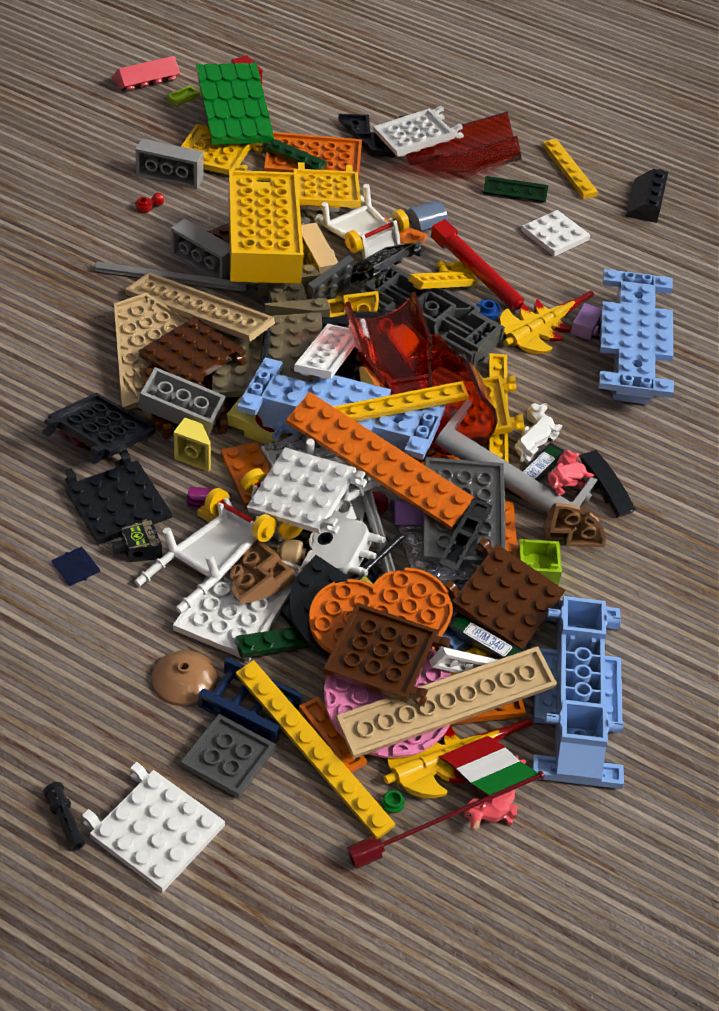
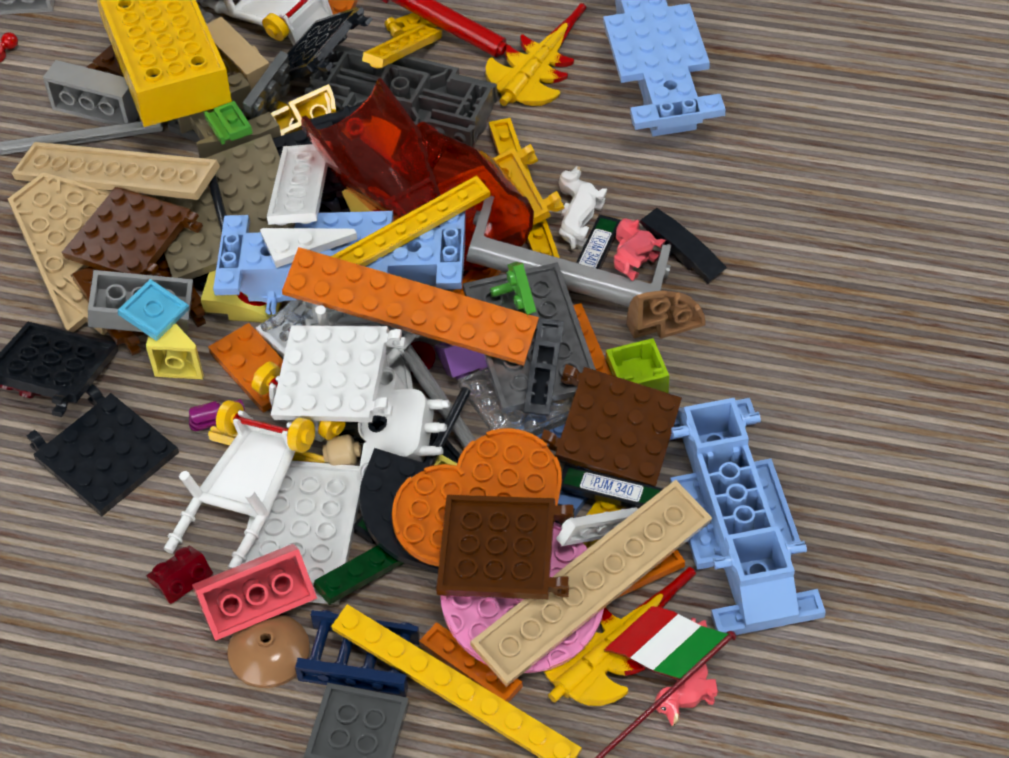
camera: 10 degrees left, 5 degrees up
clear blue piece [52,546,100,586] -> none
black torso [111,517,162,562] -> none
medium nougat brick [230,540,296,604] -> none
green plate [382,790,405,813] -> none
blue plate [476,300,501,320] -> none
lavender brick [571,303,602,341] -> none
none -> medium azure tile [118,279,189,341]
none -> dark red bracket [146,545,213,604]
none -> coral slope [192,544,317,641]
none -> bright green plate [204,101,253,145]
none -> white wing [260,228,357,268]
none -> bright green plate [490,261,537,315]

